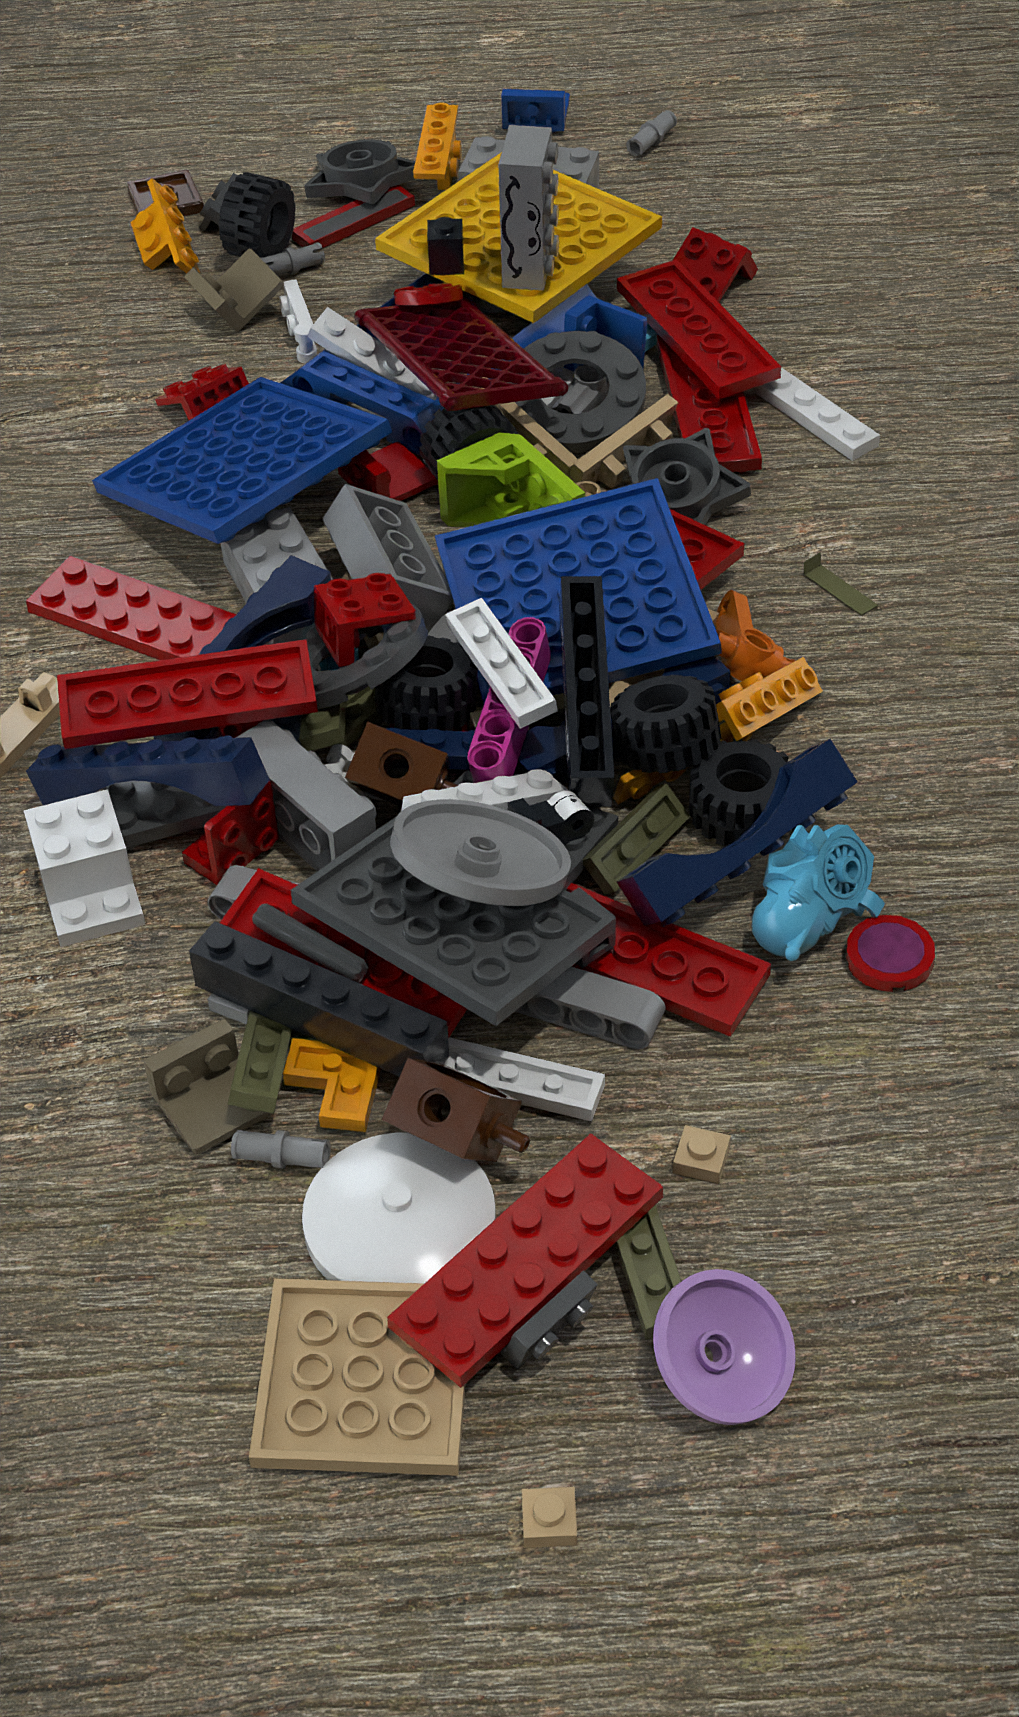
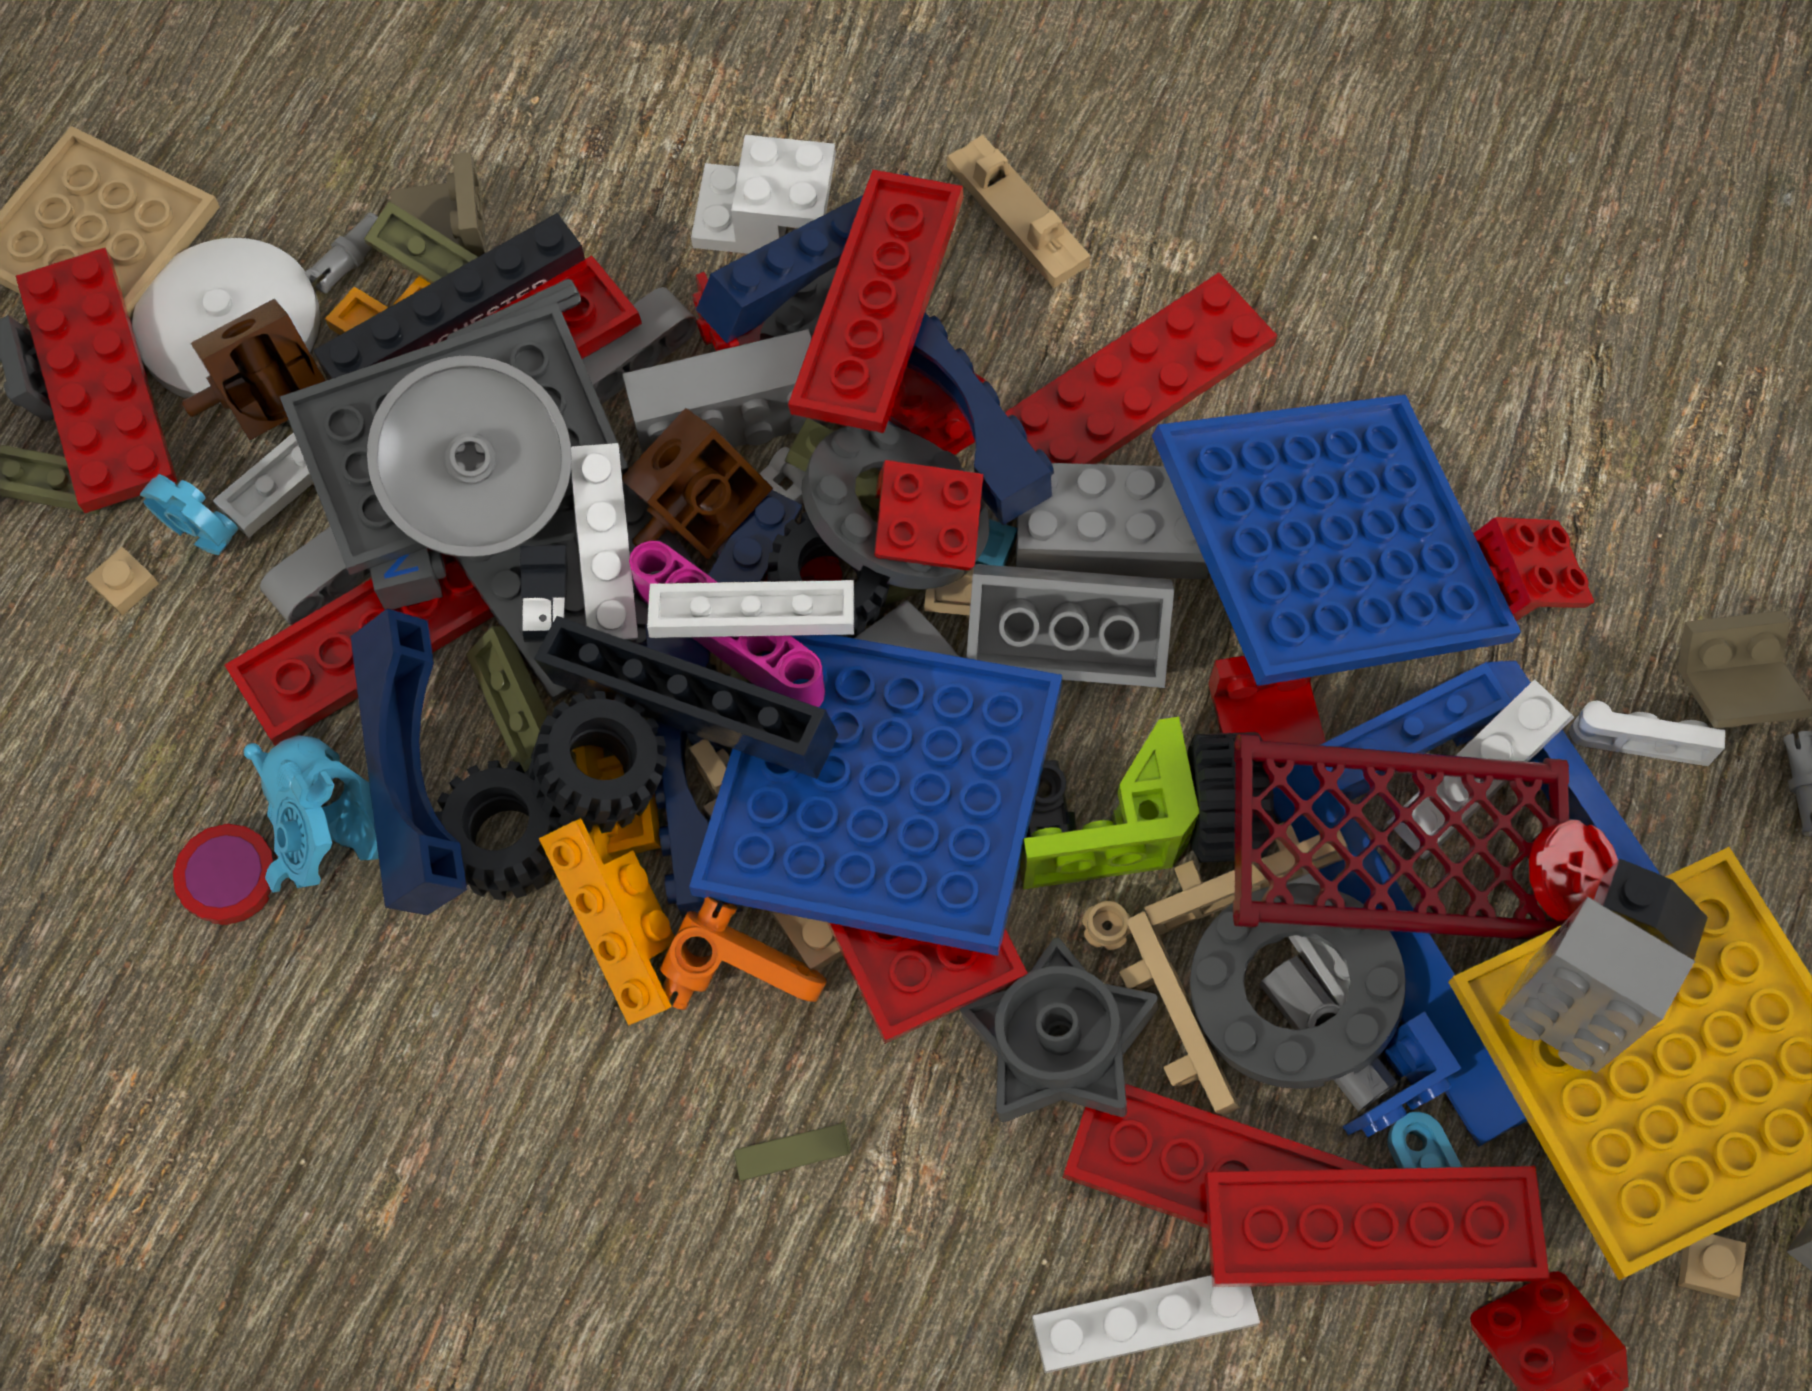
camera: 115 degrees right, 20 degrees up
none -> medium azure plate [140,474,238,555]

